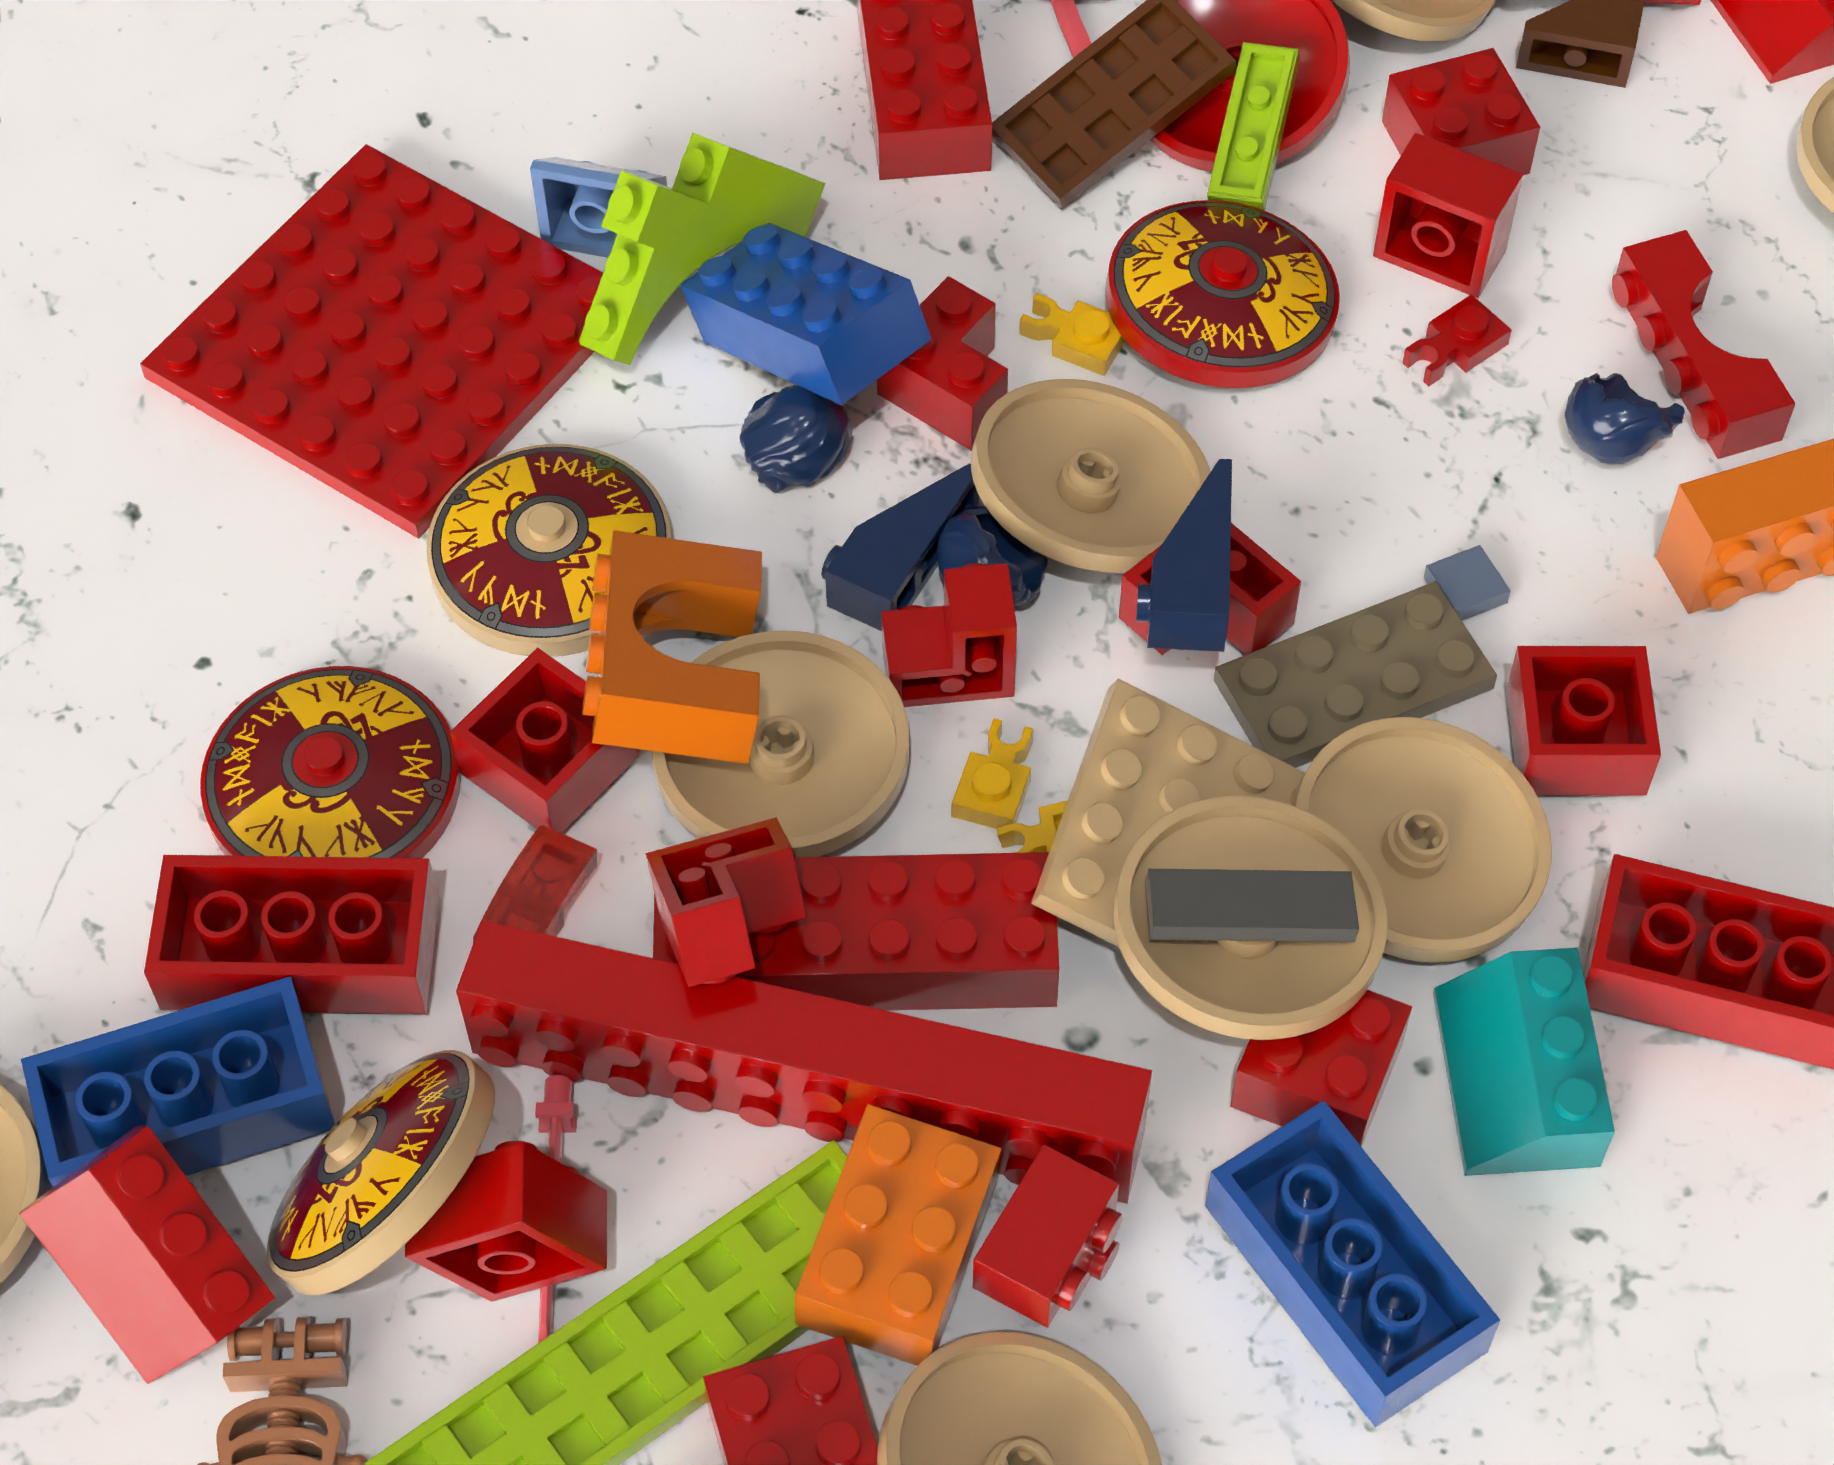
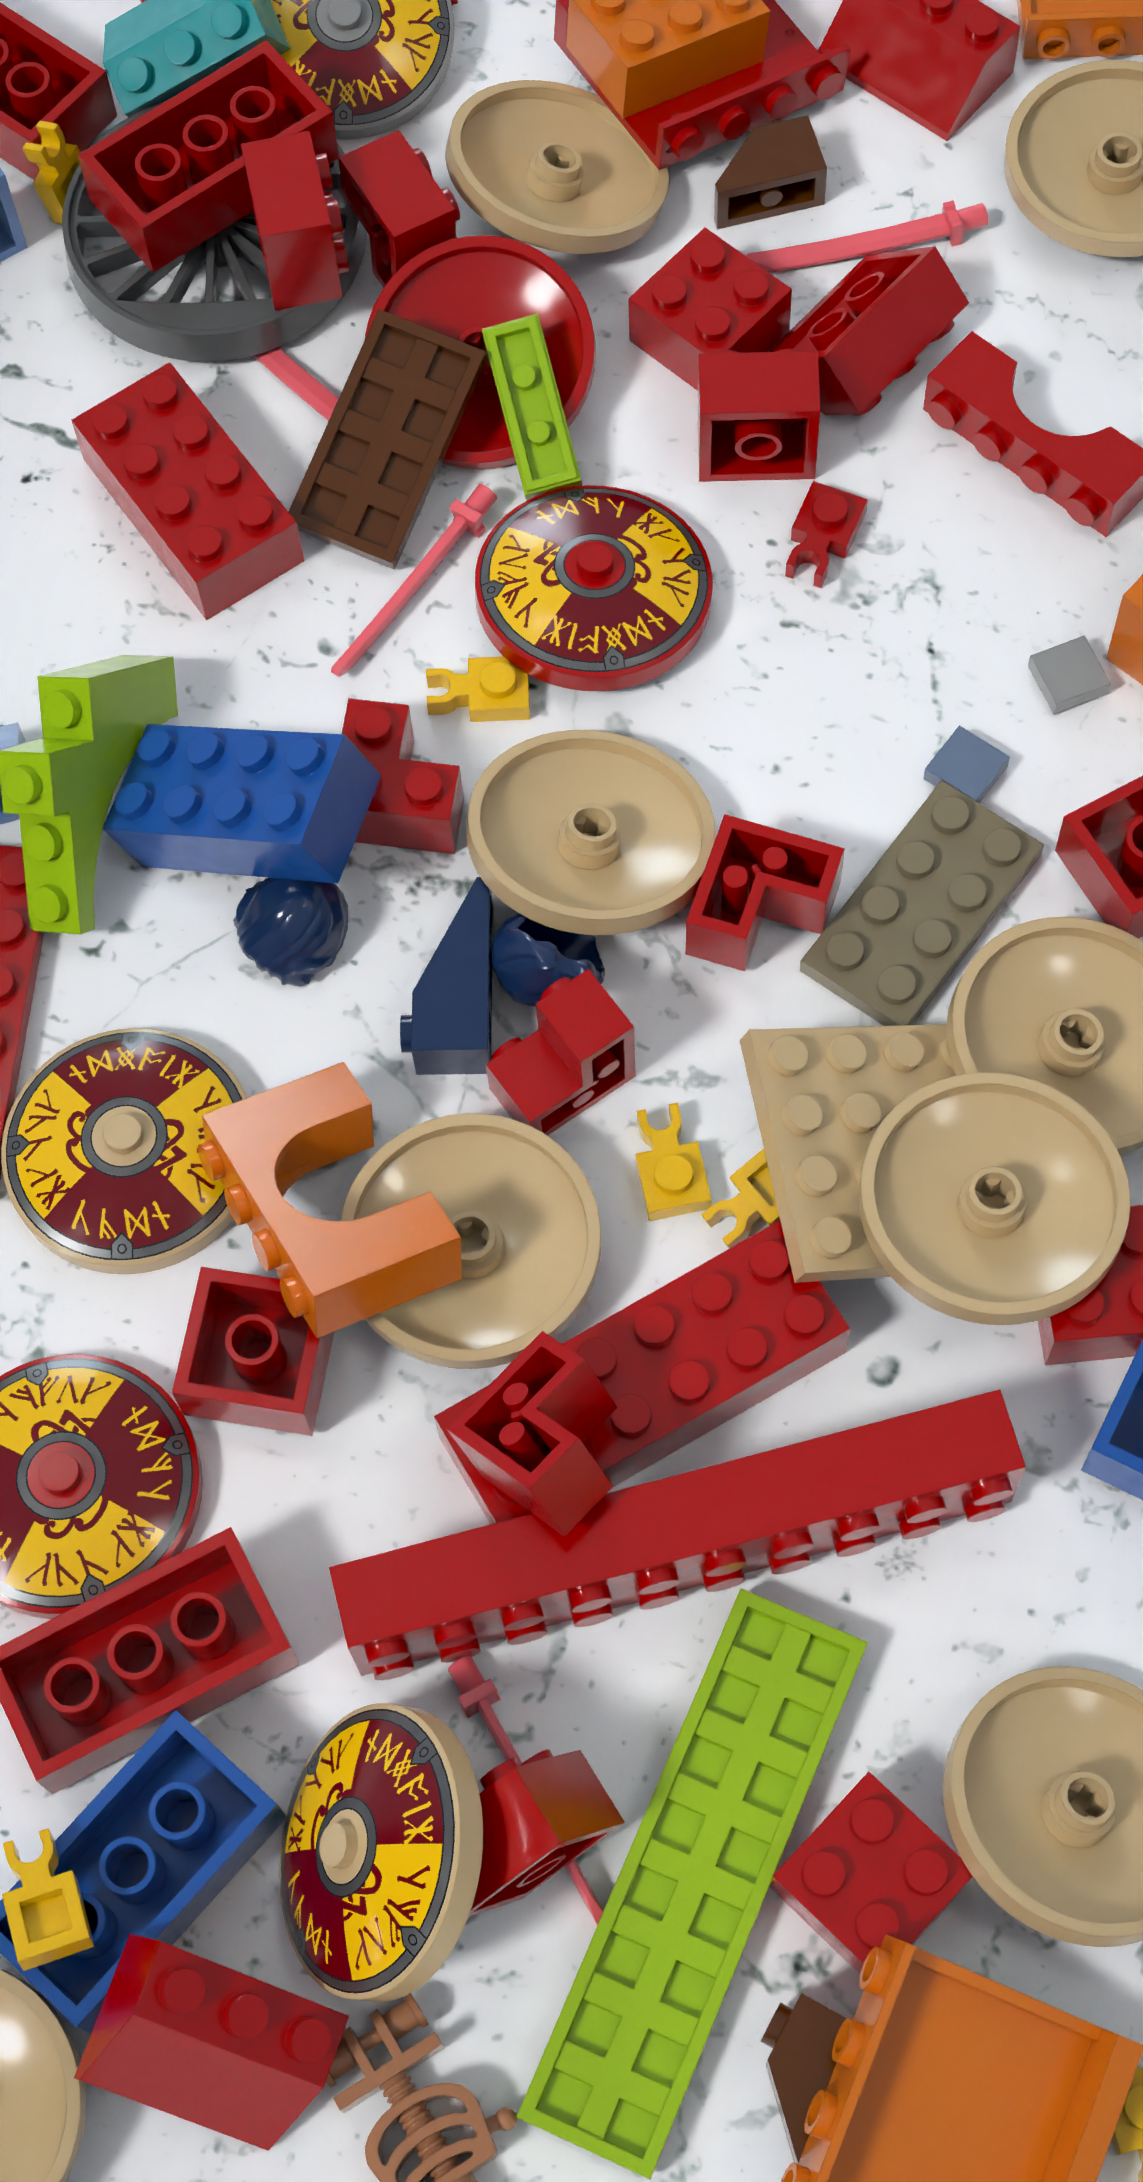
camera: 25 degrees left, 10 degrees up
clear red slope [473,824,597,943] -> none
orange brick [795,1104,1002,1366] -> none
red brick [972,1144,1123,1328] -> none
dark blue slope [1136,459,1232,652] -> none
dark grey tile [1145,868,1359,942] -> none
dark blue hair [1564,373,1685,464] -> none
none -> yellow plate [2,1828,94,1971]
none -> coral sword [331,484,497,677]
none -> coral sword [746,200,989,272]
none -> red slope [769,246,969,416]
none -> light grey tile [1028,635,1111,714]

